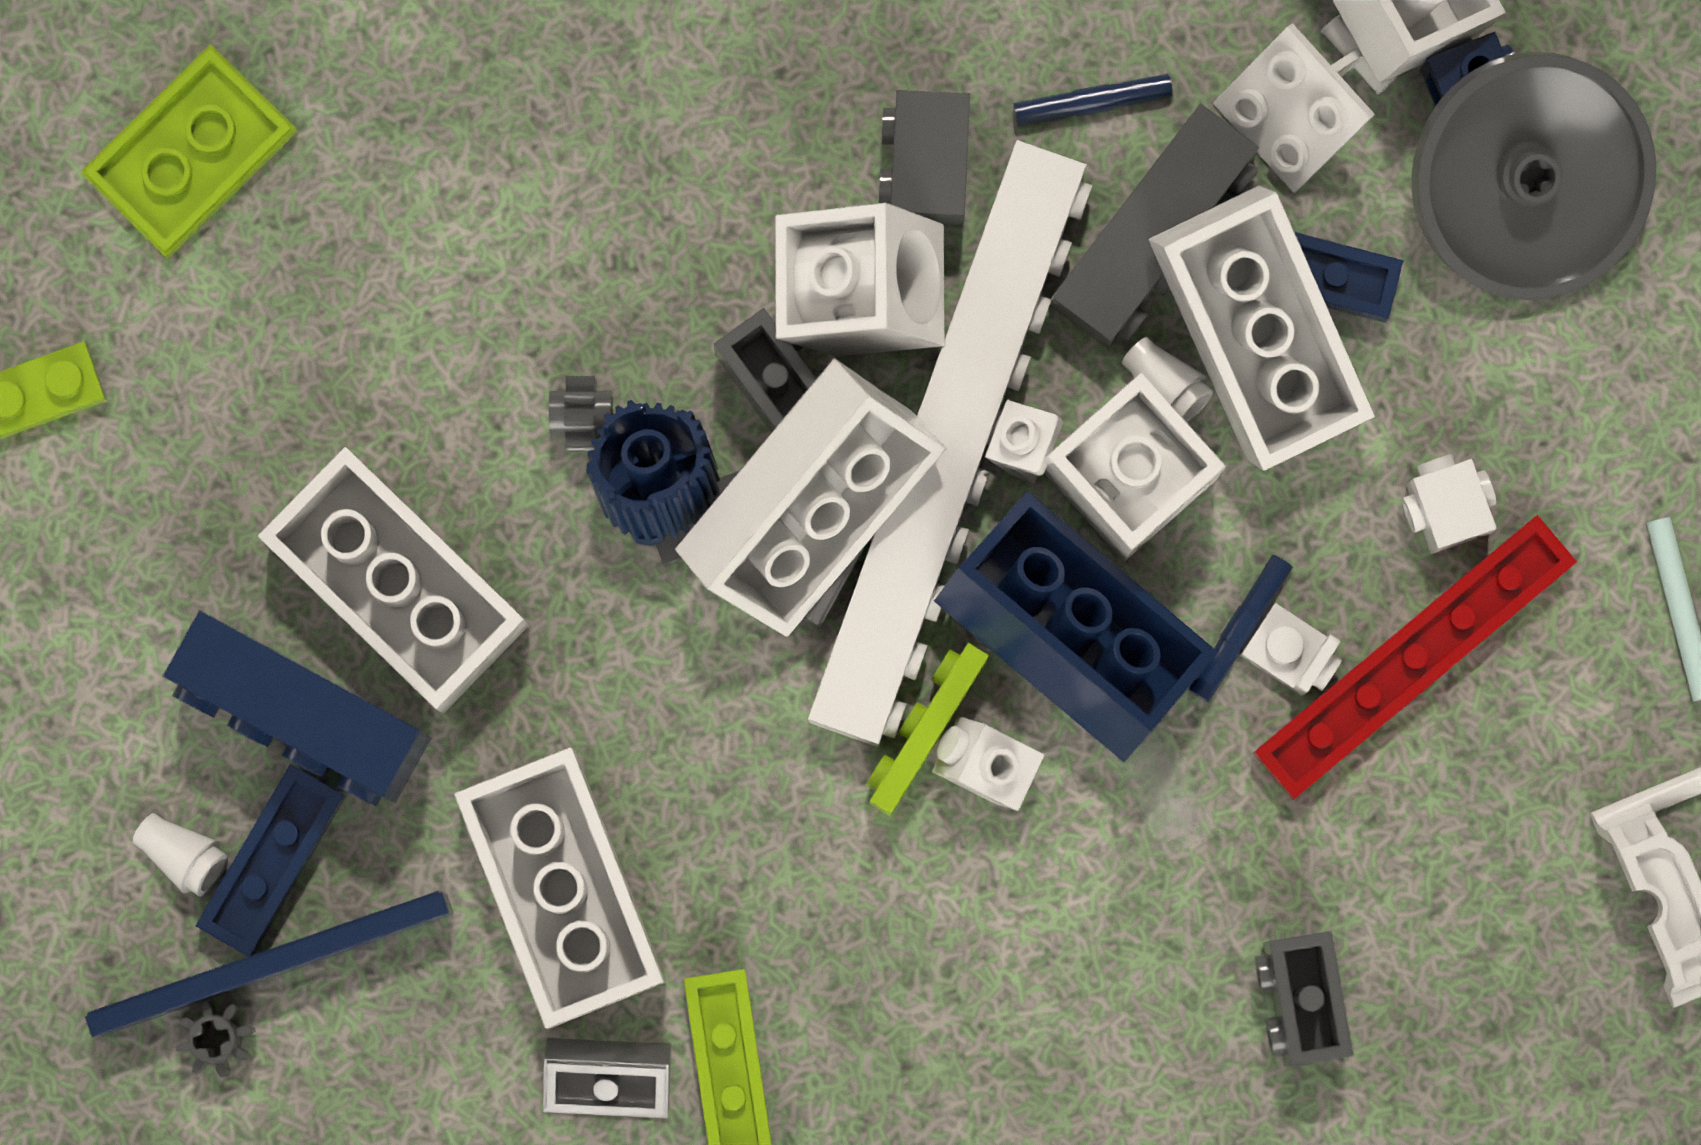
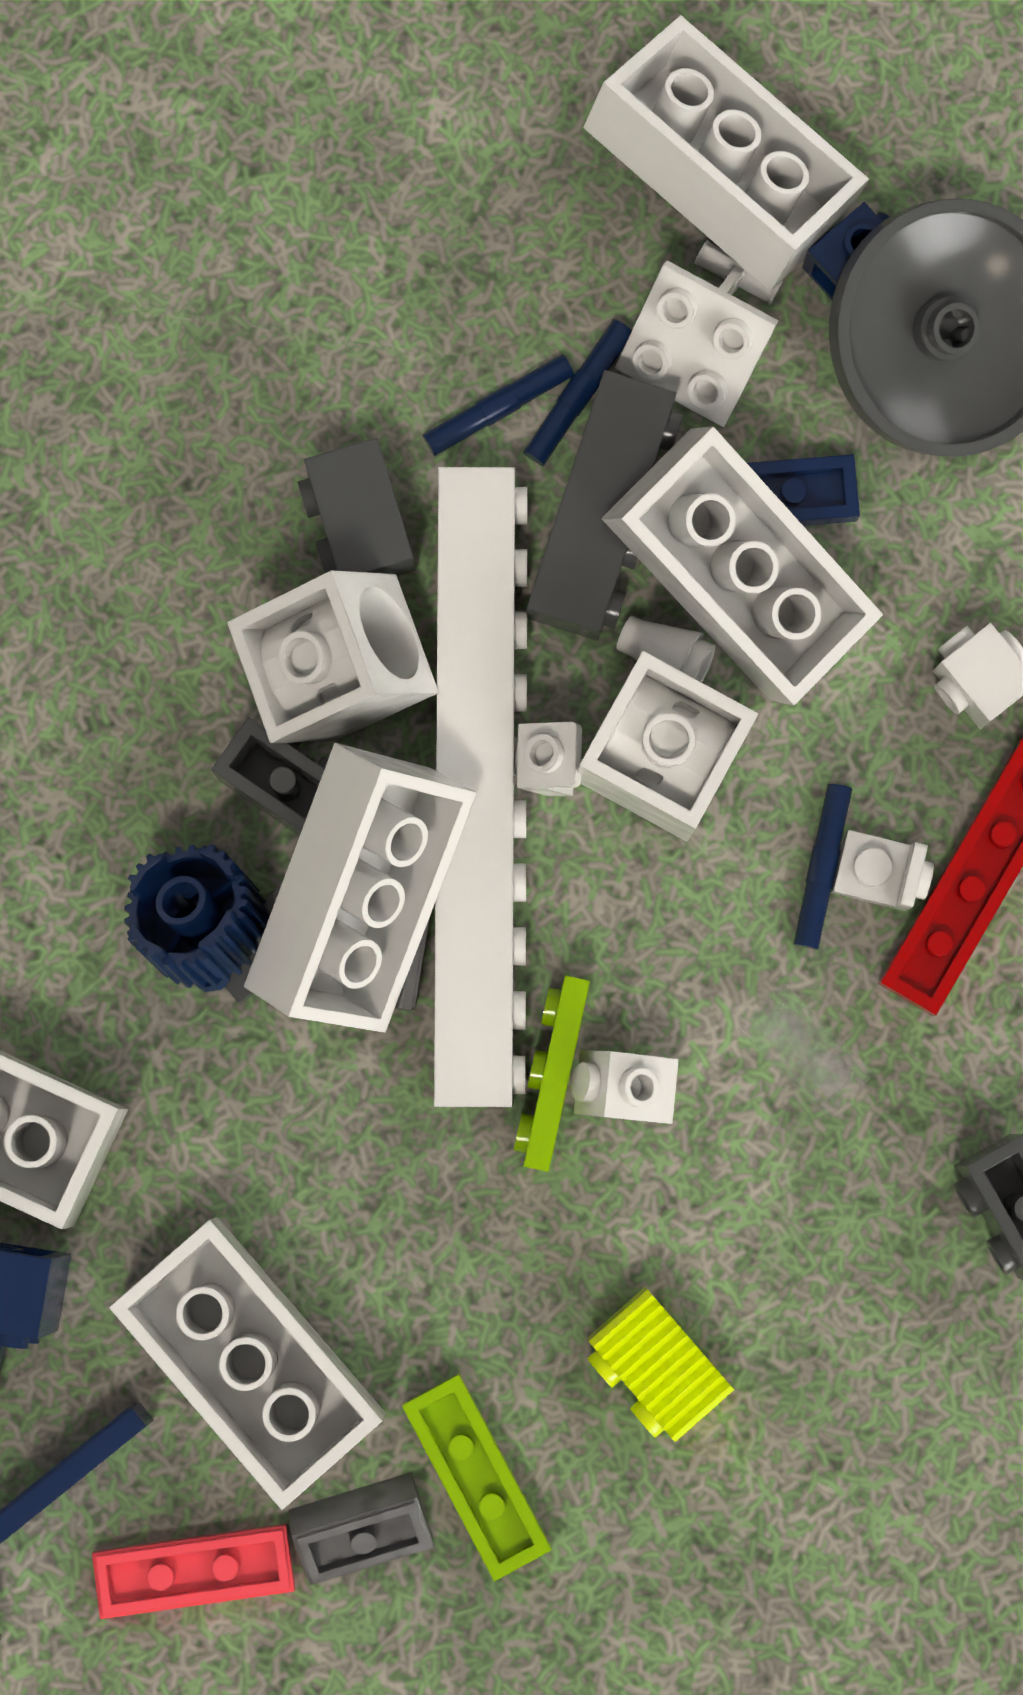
camera: 20 degrees left, 0 degrees up
dark grey gear [549,376,613,451] -> none
dark blue brick [934,491,1218,763] -> none
none -> coral tile [92,1523,296,1619]
none -> dark blue piece [523,319,632,466]
none -> neon yellow brick [587,1287,734,1442]

